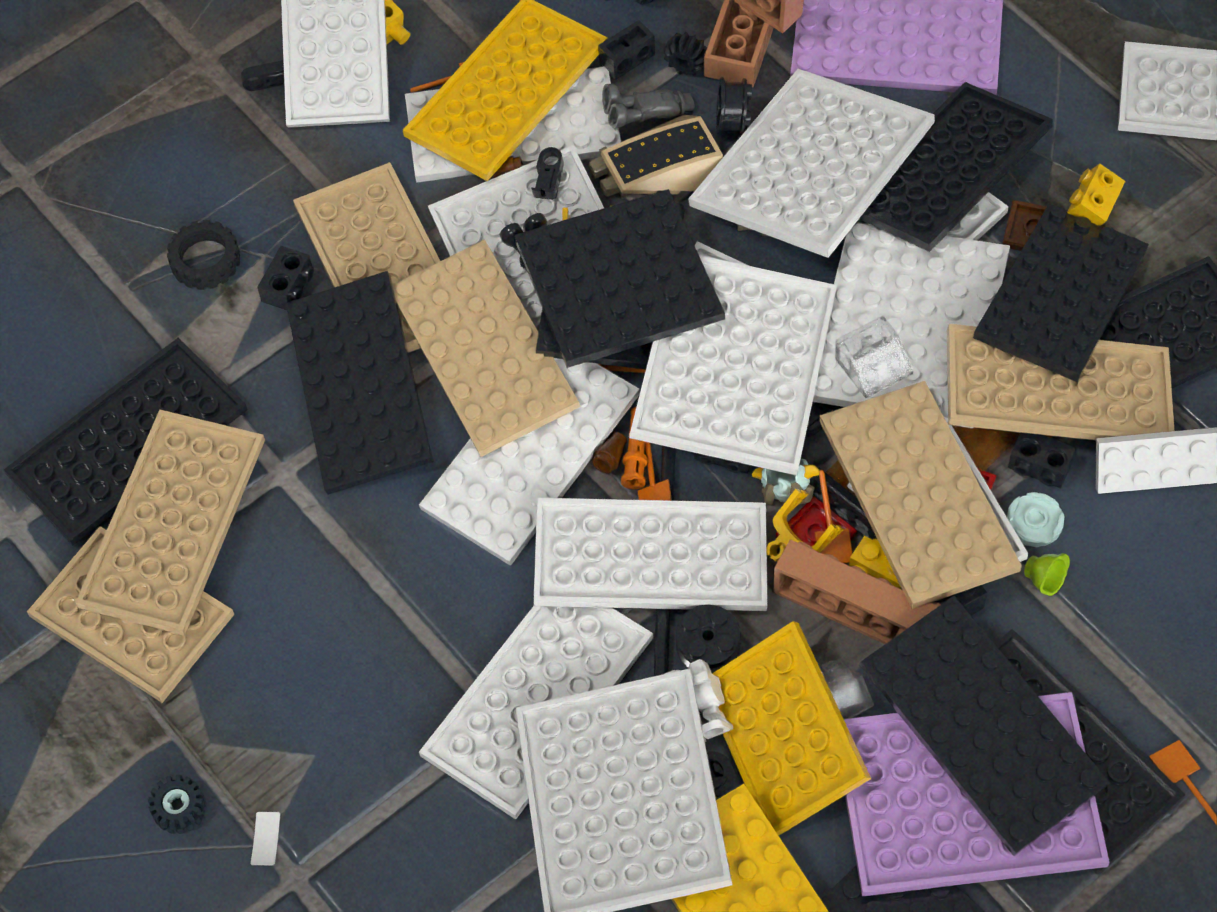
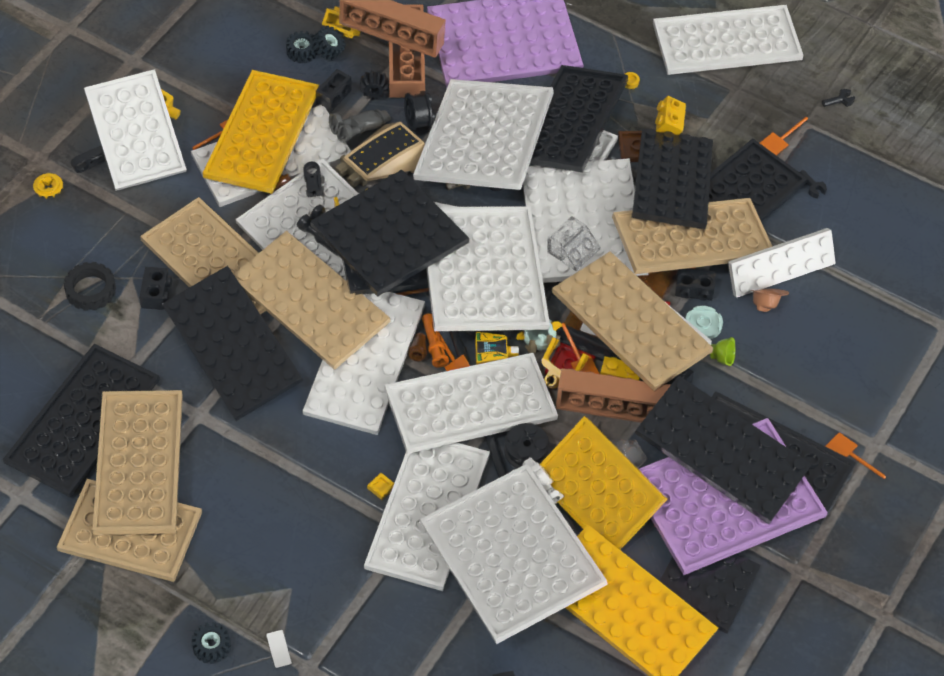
camera: 25 degrees left, 5 degrees down
none -> yellow gear [33,173,63,199]
none -> yellow tile [367,473,394,500]
none -> torso [475,332,519,365]
none -> yellow tile [625,72,640,89]
none -> nougat piece [750,289,789,312]

